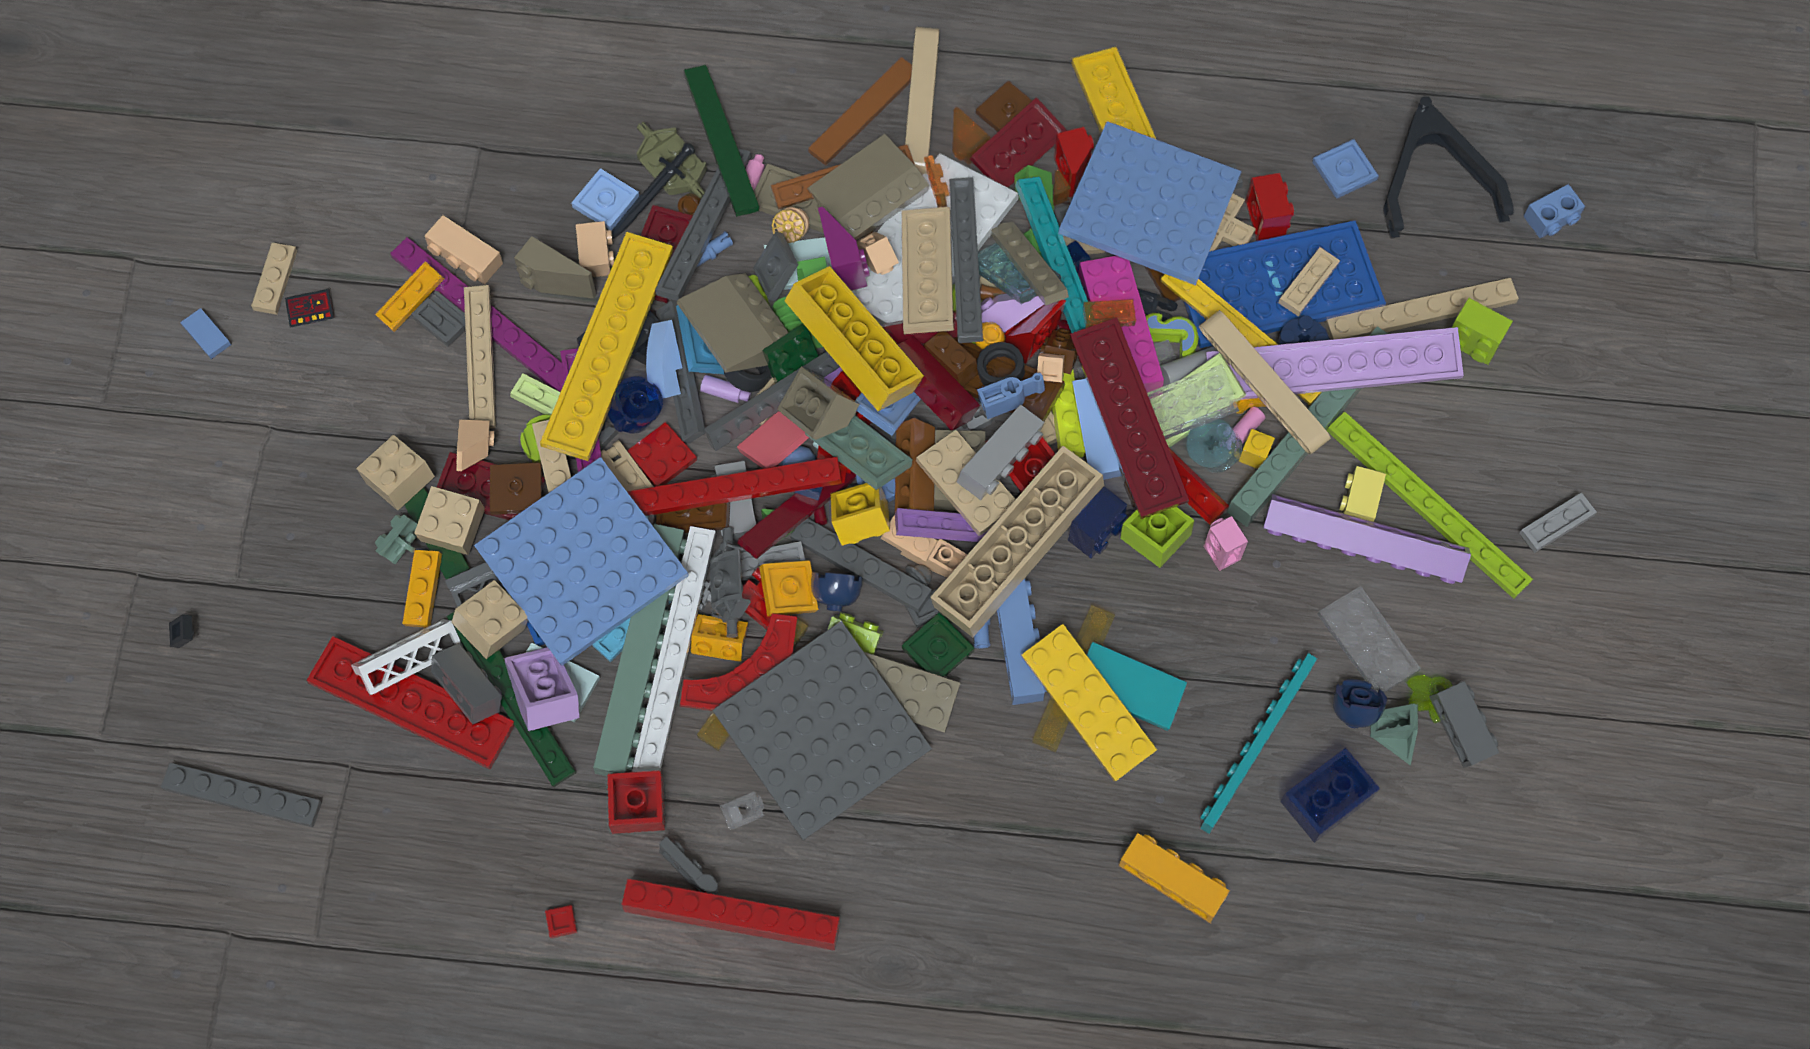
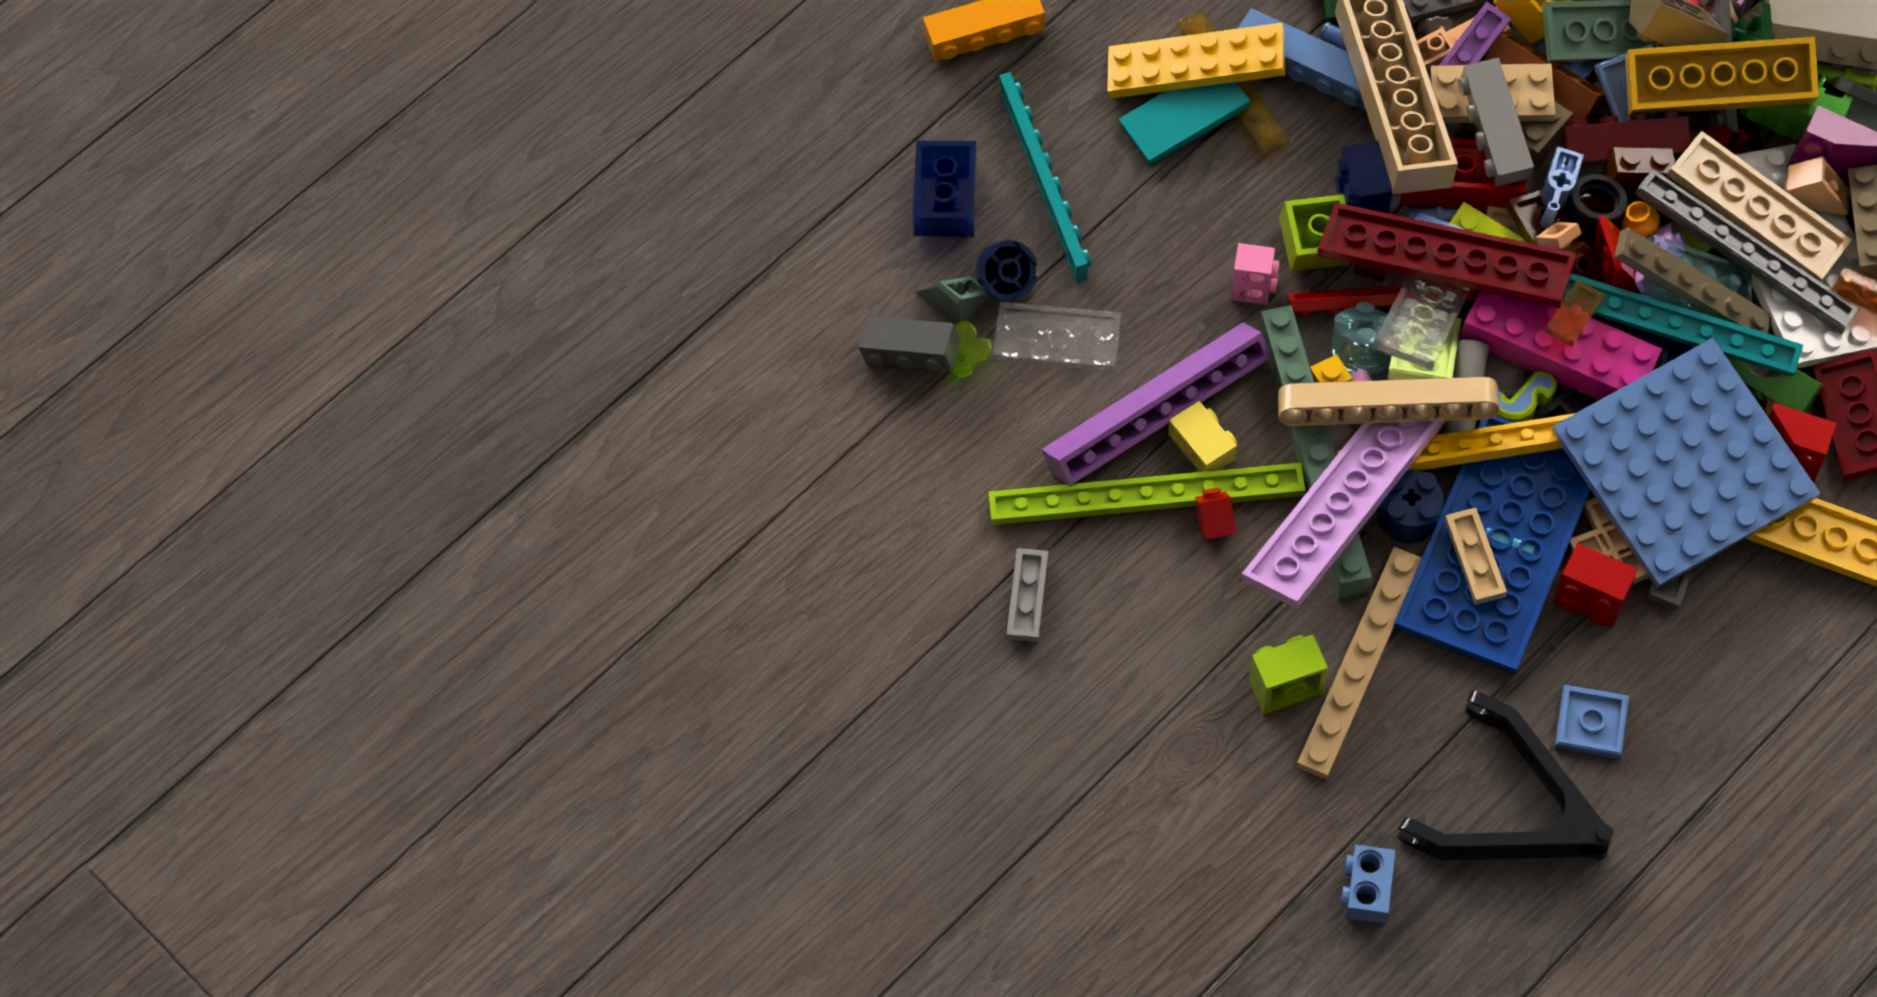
camera: 135 degrees right, 5 degrees down
none -> red brick [1195,488,1237,540]

